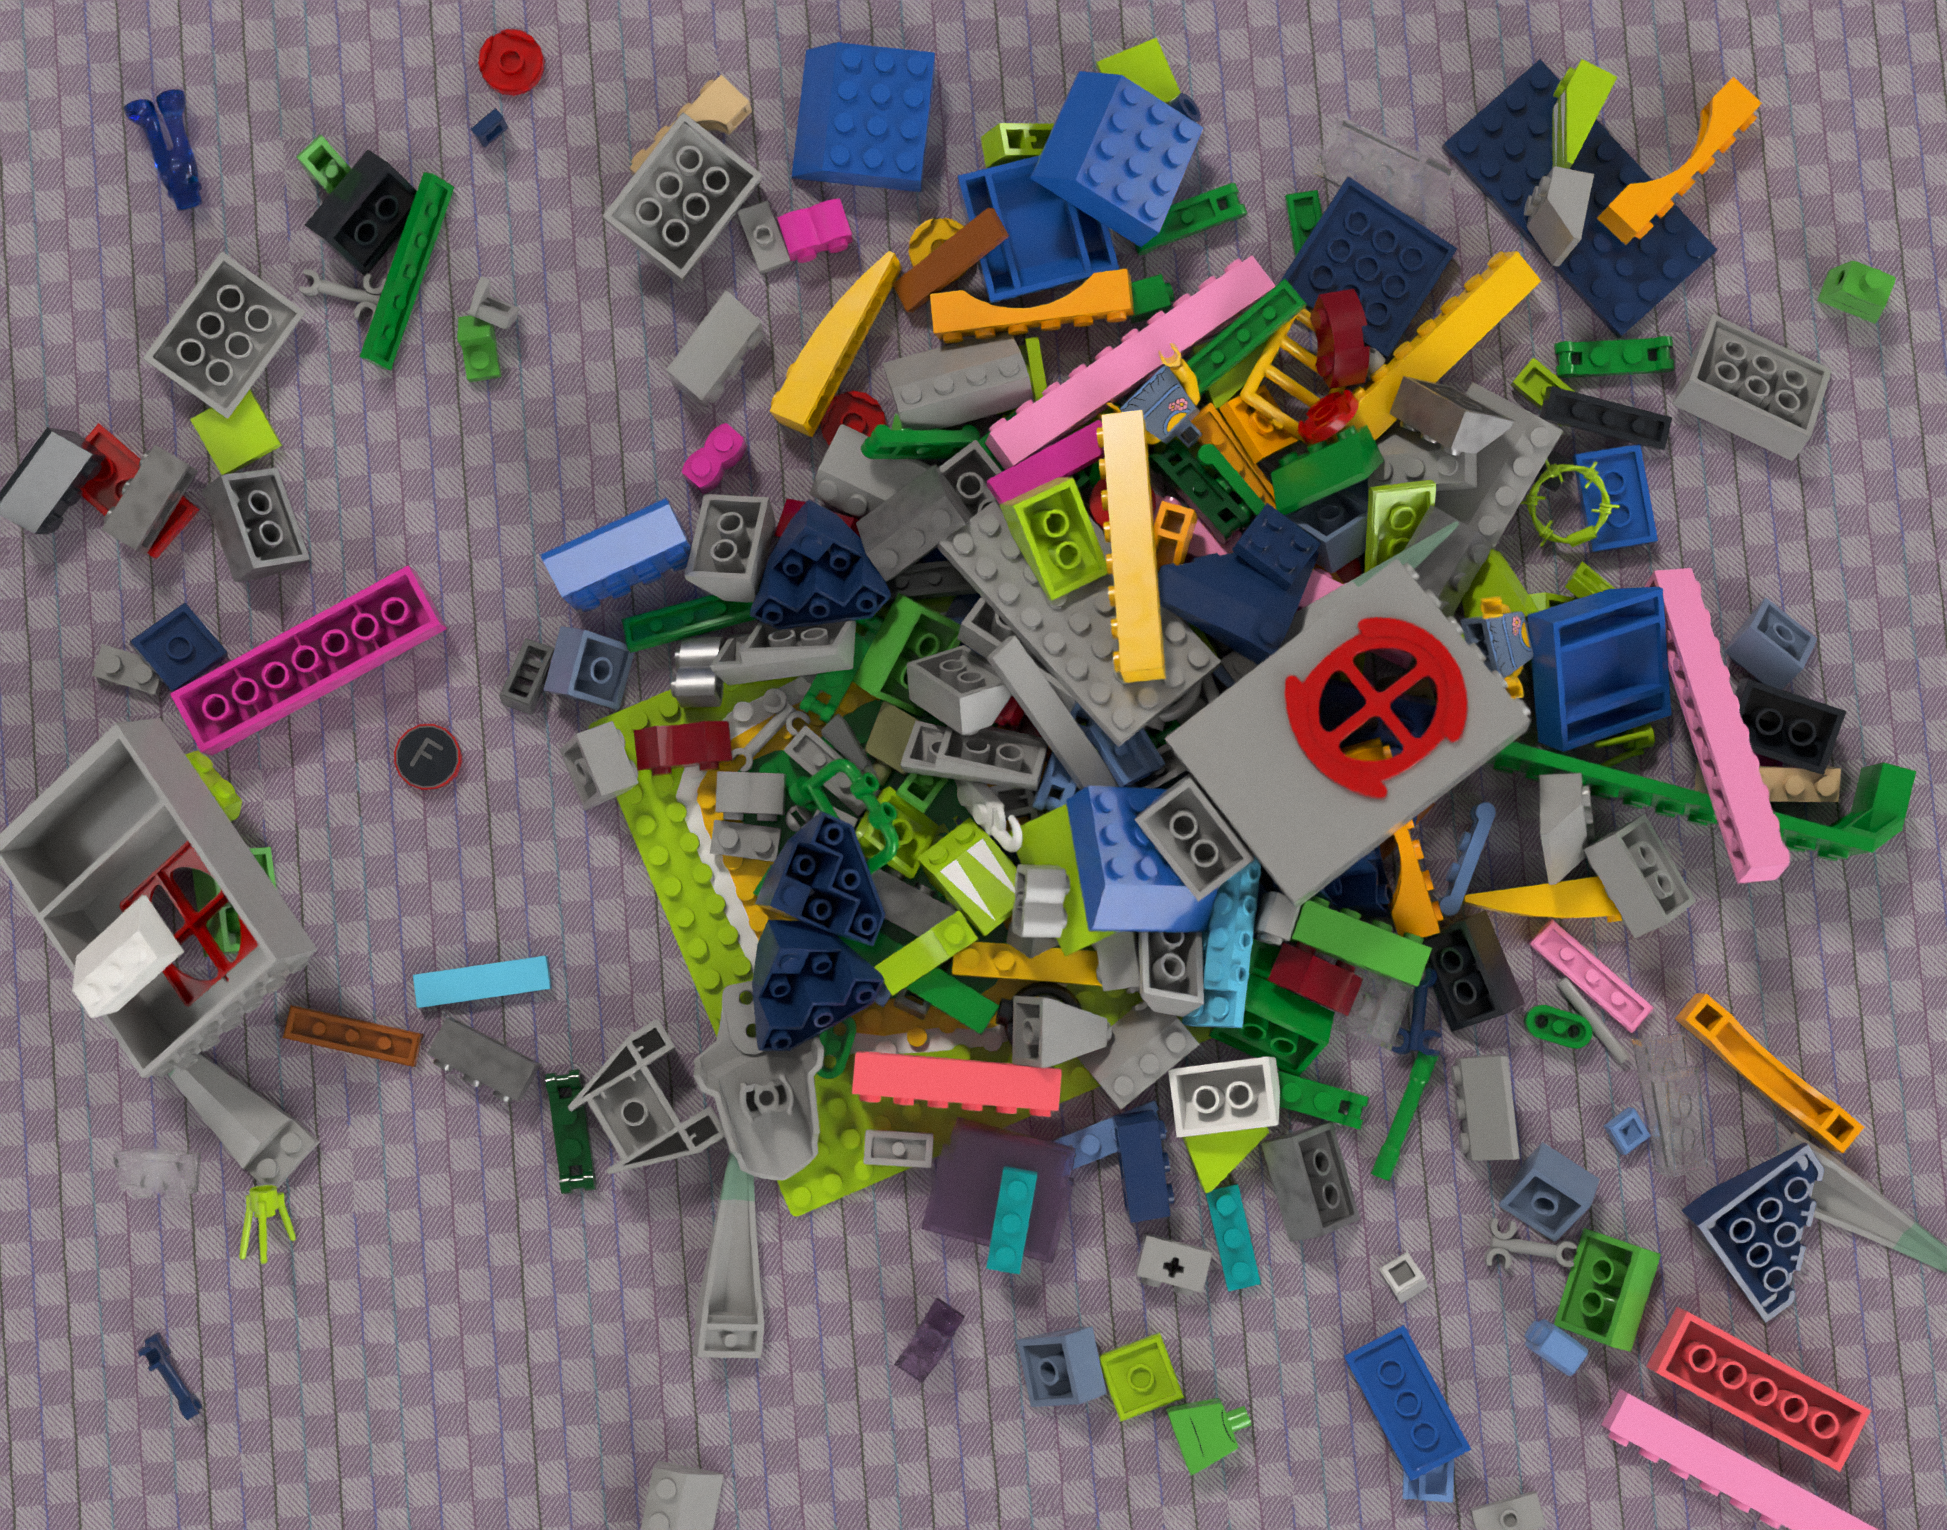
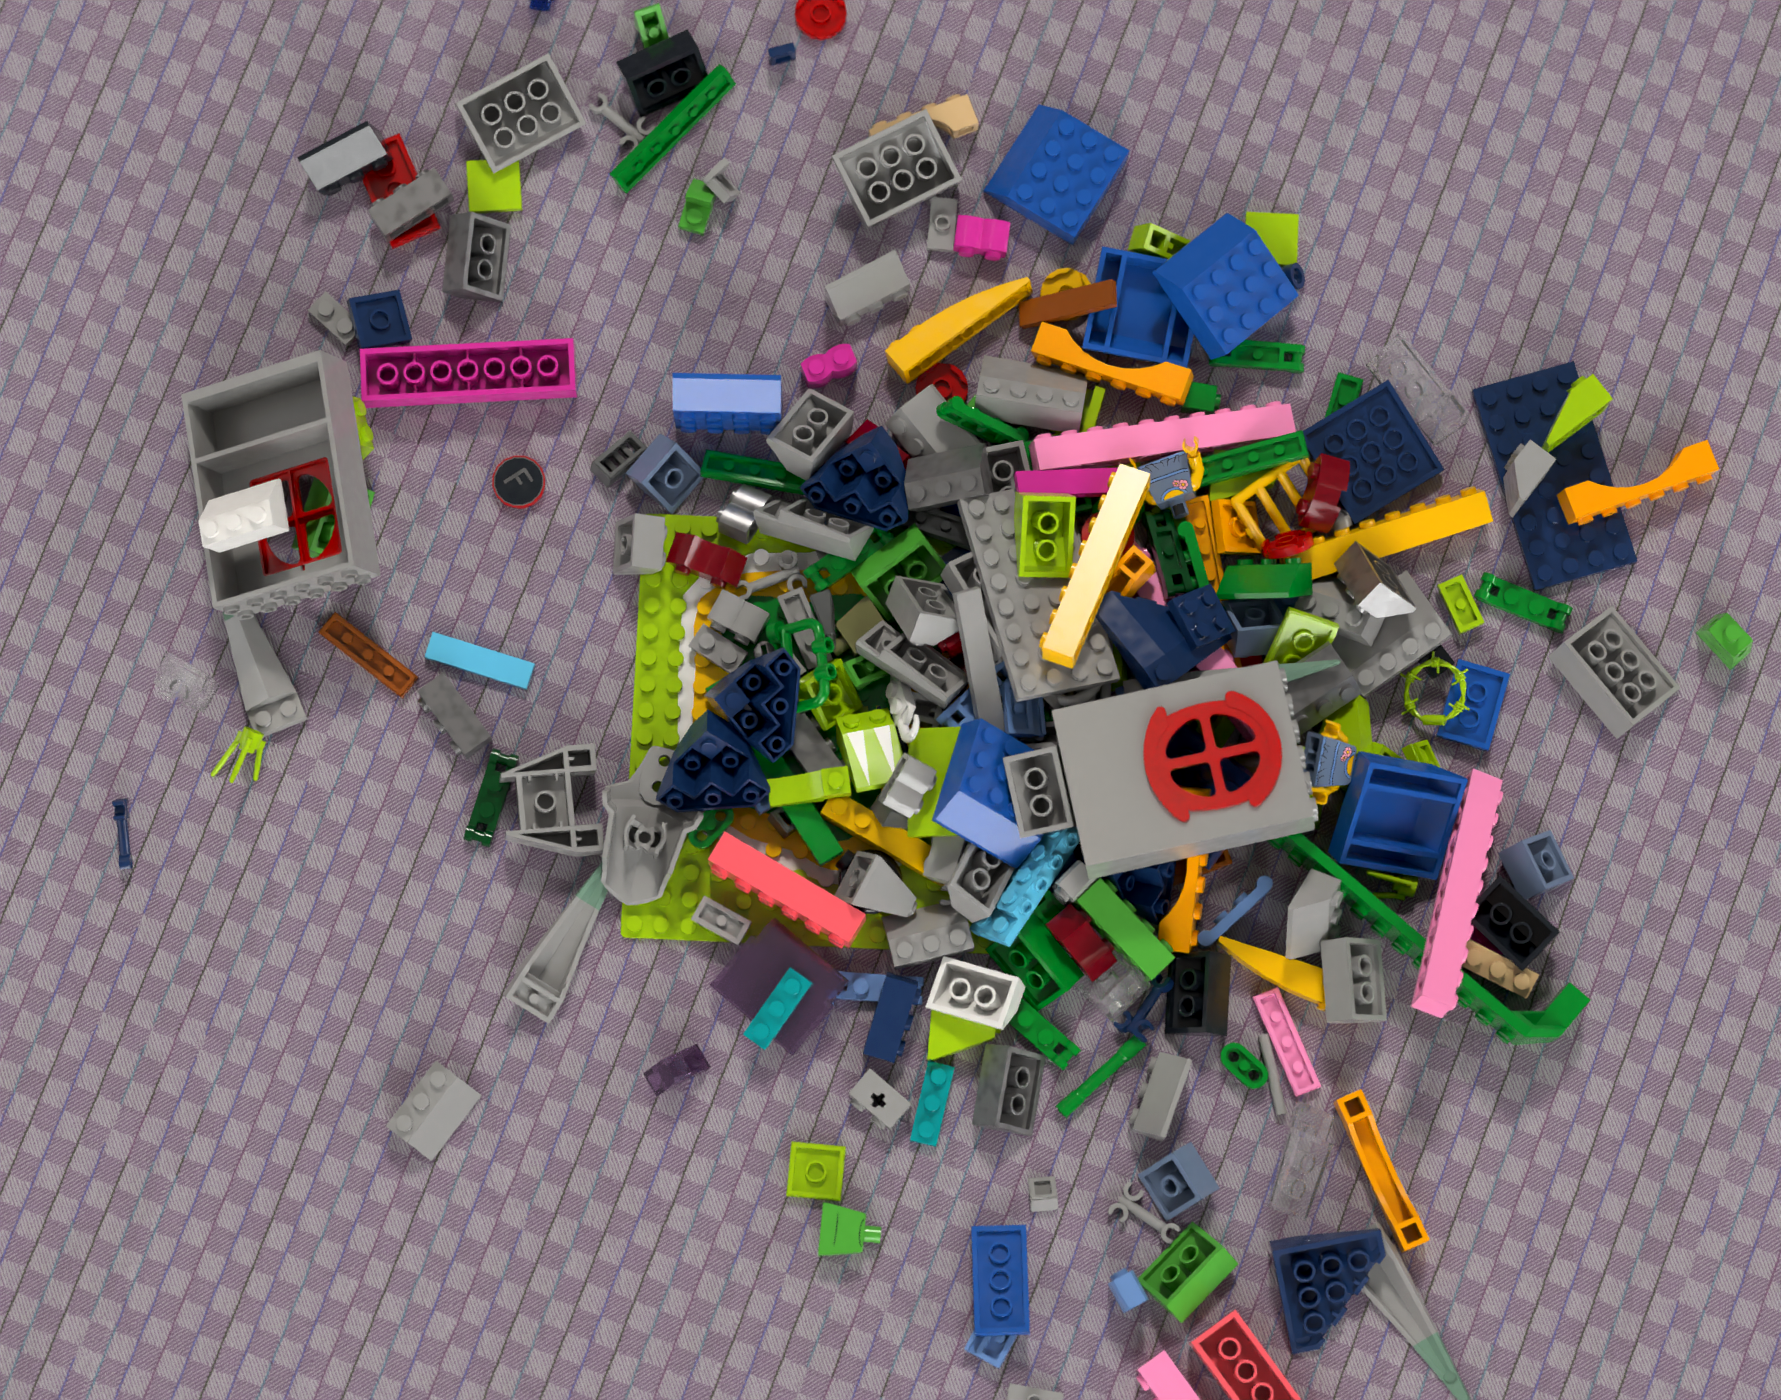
camera: 25 degrees right, 5 degrees down
sand blue slope [1017,1326,1107,1407] -> none
black plate [1540,386,1672,450] -> none
medium blue tile [1603,1107,1651,1155] -> none

